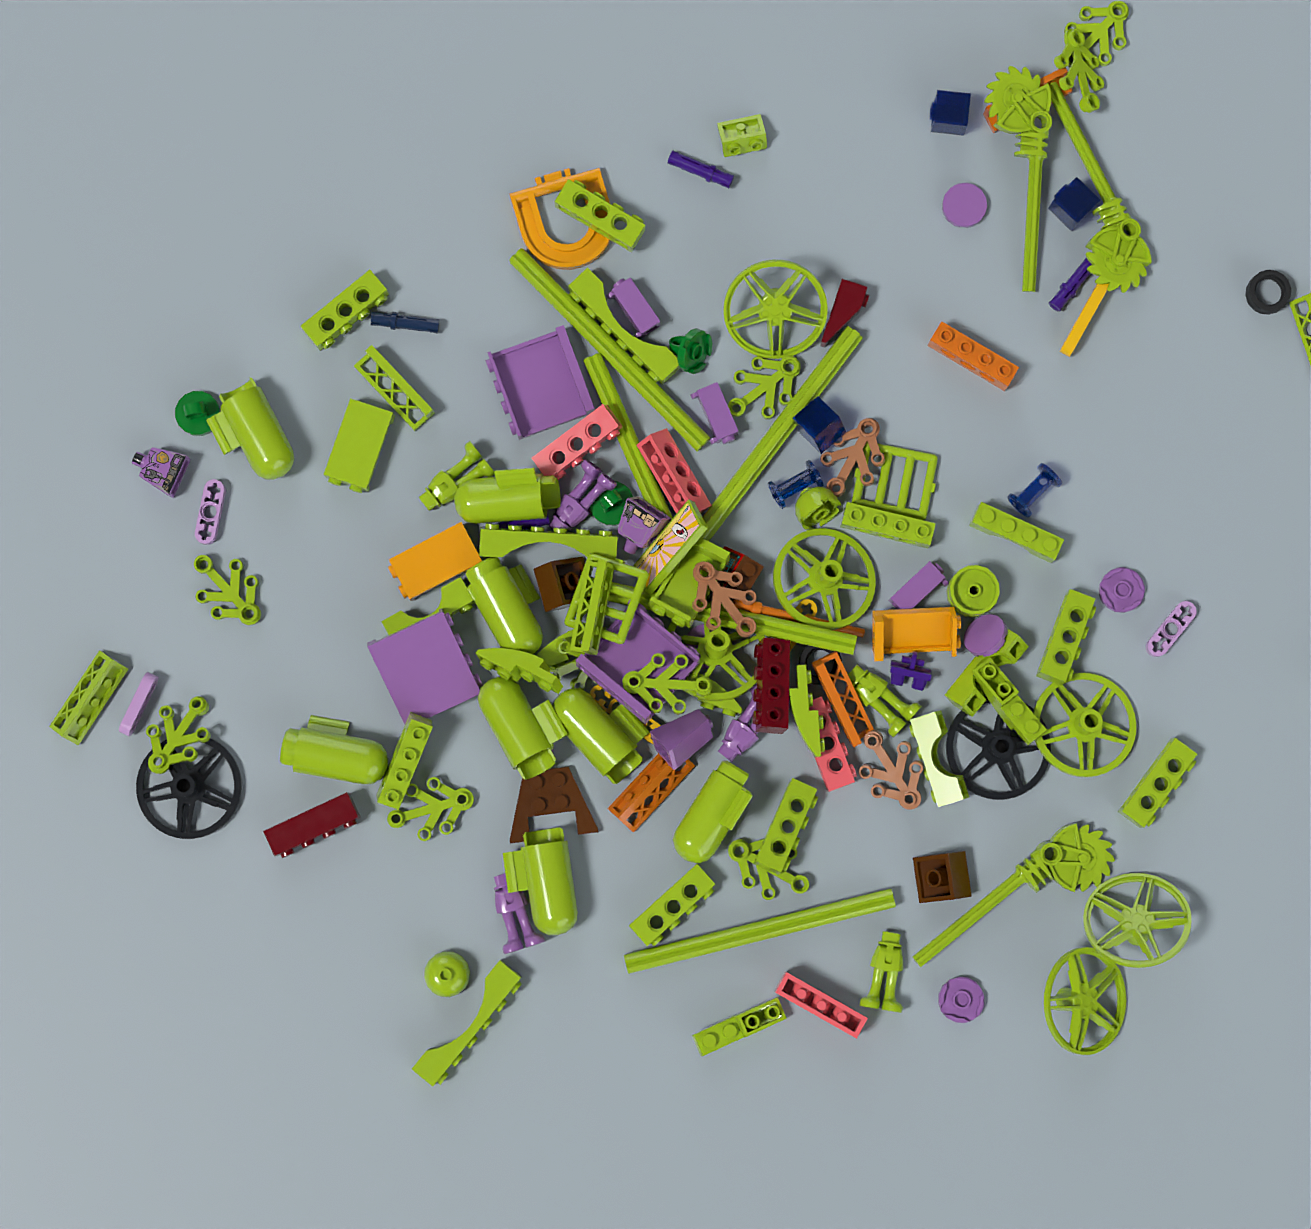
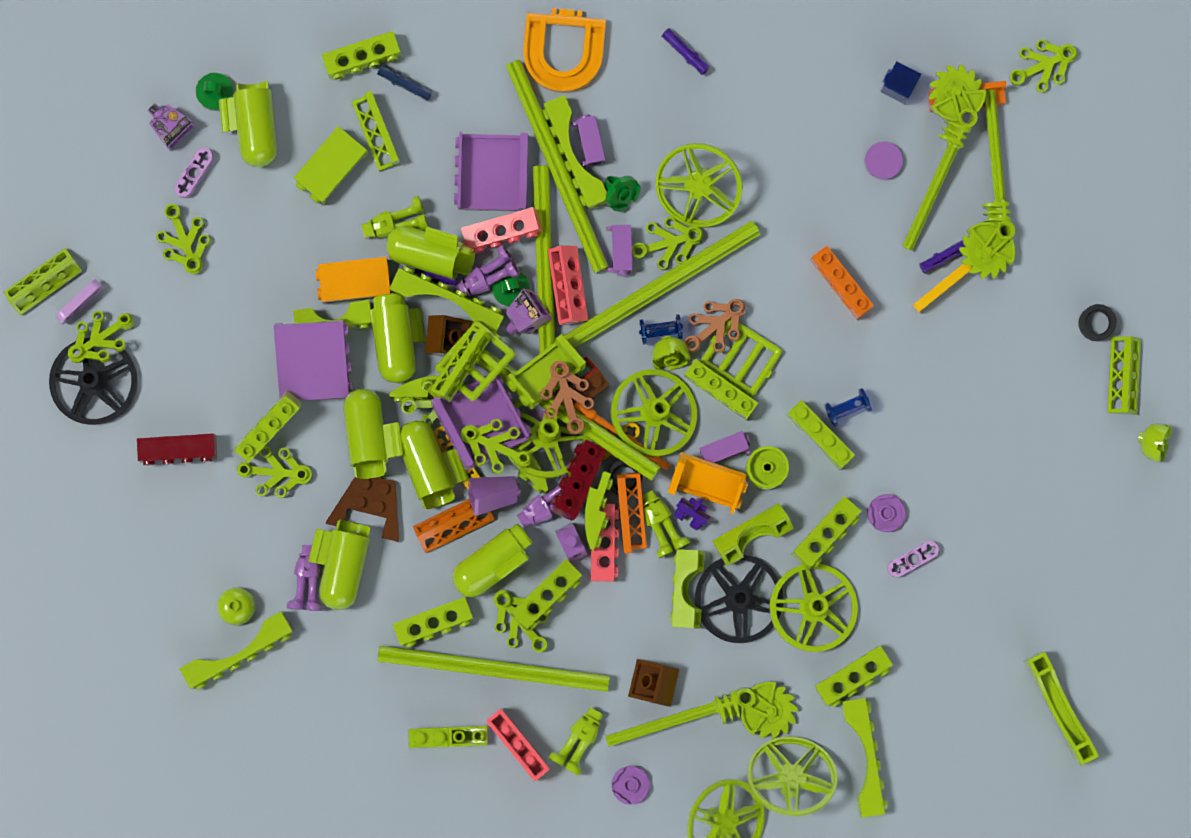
camera: 20 degrees right, 0 degrees up
lime piece [280,715,388,784] -> none
lime slope [476,648,563,694] -> none
lime brick [554,179,645,253] -> none
tile [633,499,708,595] -> none
lime bracket [717,114,767,157] -> none
clear blue head [793,396,846,454] -> none
dark red slope [820,279,870,347] -> none
nougat plant [859,730,924,810] -> none
medium lavender tile [964,614,1008,657] -> none
lime slope [972,657,1047,745] -> none
clear blue head [1048,177,1101,232] -> none
lime plant [1054,29,1104,113] -> none
none -> medium lavender torso [555,523,588,563]
none -> lime arch [841,698,887,818]

